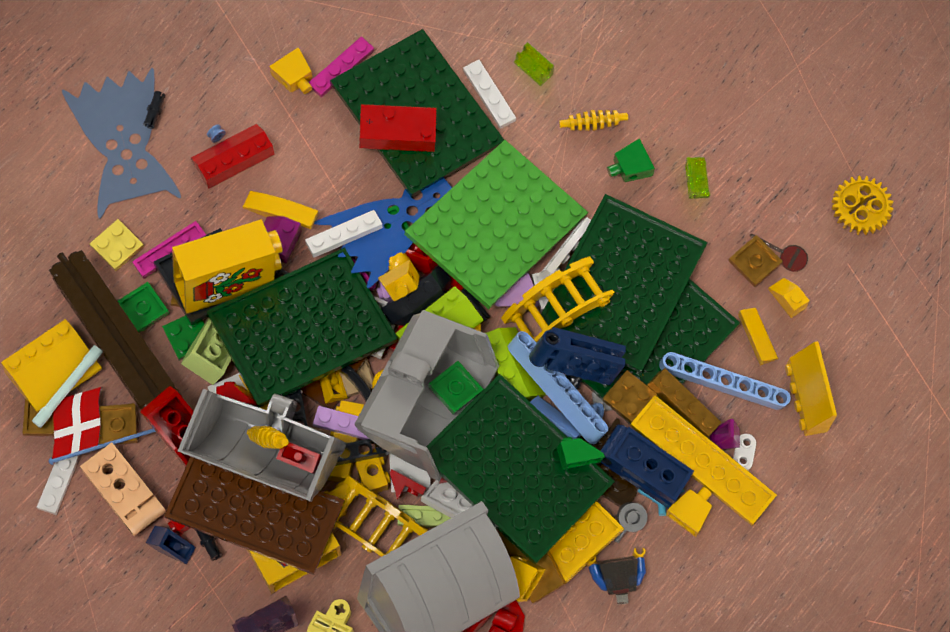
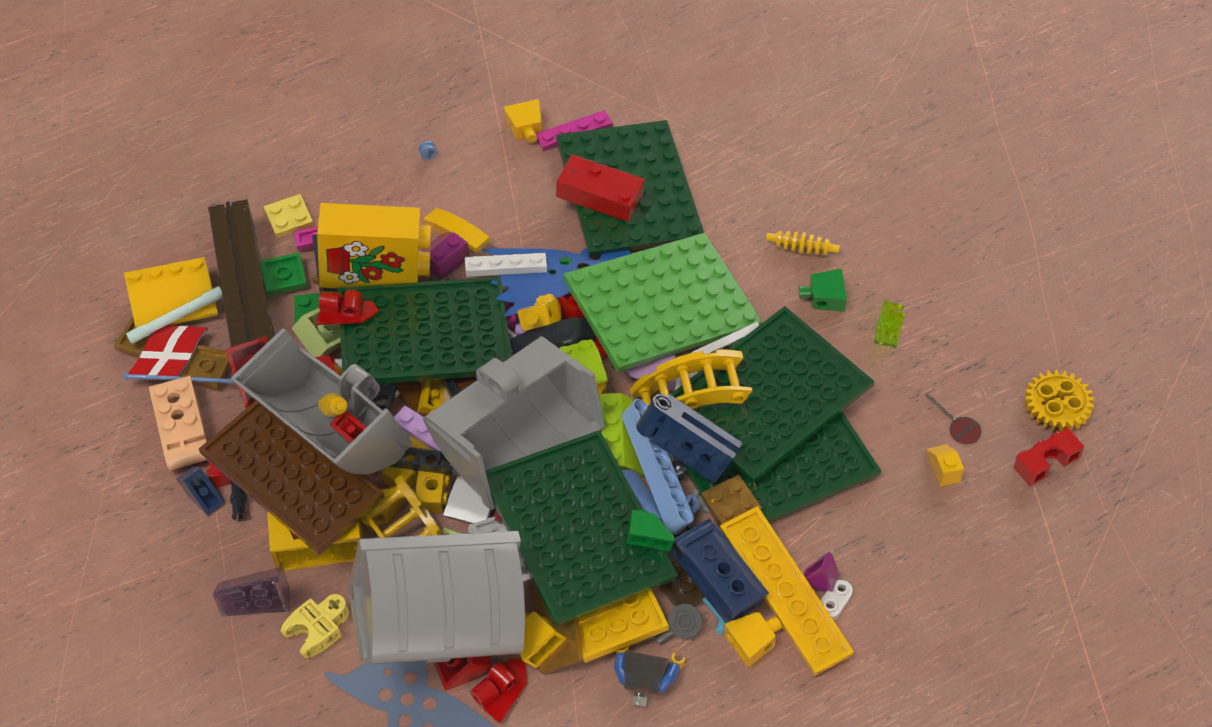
camera: 25 degrees right, 15 degrees down
white plate [37,455,81,515] -> none
sand blue piece [62,68,181,219] -> none
black pin [143,91,166,129] -> none
red slope [191,124,275,189] -> none
red slope [390,469,426,500] -> none
green plate [428,361,484,415] -> none
black pin [461,288,490,324] -> none
white plate [463,60,516,129] -> none
clear neon green hinge [514,42,554,86] -> none
pearl gold brick [647,368,721,437] -> none
light blue beam [659,352,791,410] -> none
pearl gold plate [728,235,783,287] -> none
yellow slope [738,308,778,366] -> none
yellow slope [785,341,837,436] -> none
none -> red panel [315,290,379,325]
none -> red arch [1014,428,1084,487]

